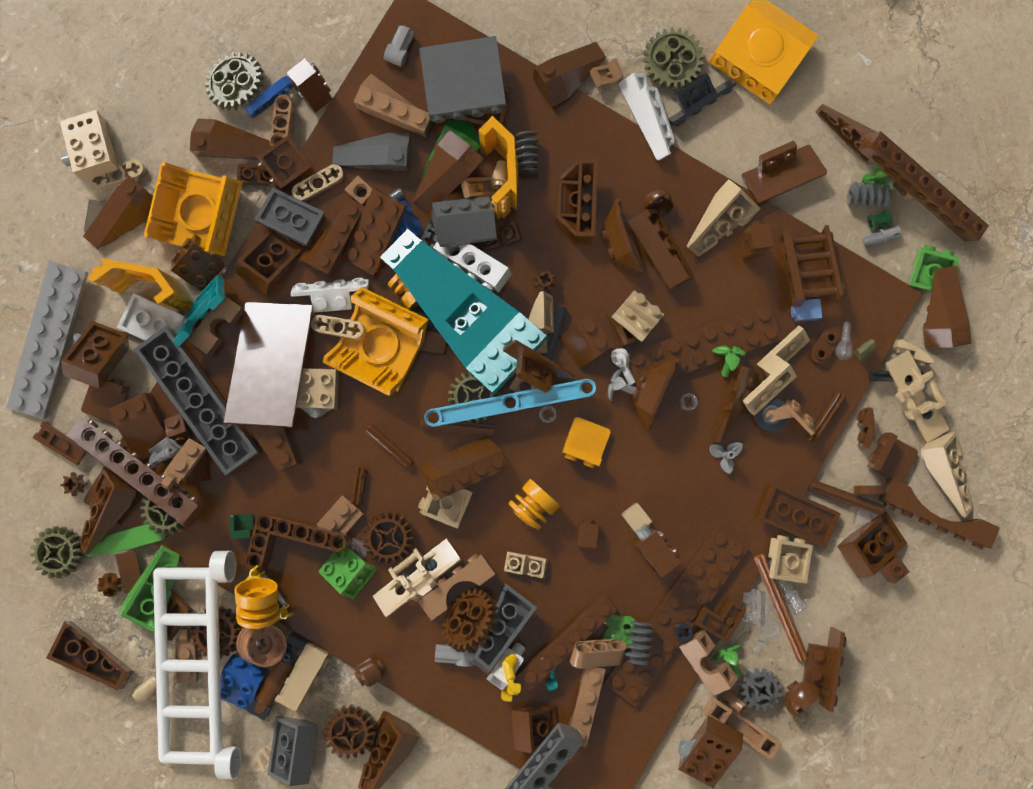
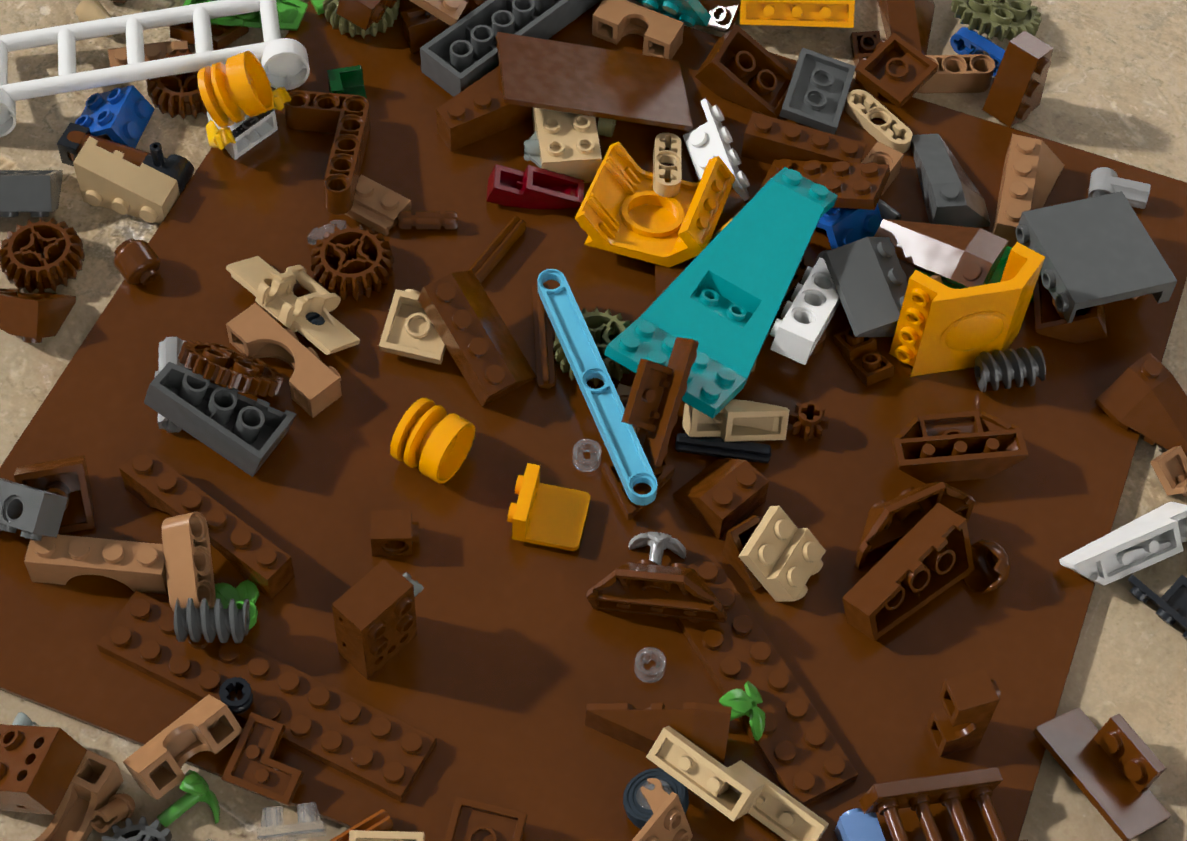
camera: 80 degrees right, 30 degrees down
nougat wheel [236,625,287,667] -> none
bright green bracket [319,542,377,600] -> none
torso [486,642,525,702] -> none
tan slope [504,552,548,578] -> none
teal hand [546,668,558,691] -> none
white plate [611,348,635,385] -> none
tan brick [621,503,652,532] -> none
tan wedge [687,179,761,257] -> none
light grey plant [709,442,743,474] -> none
none -> dark red slope [486,164,584,209]

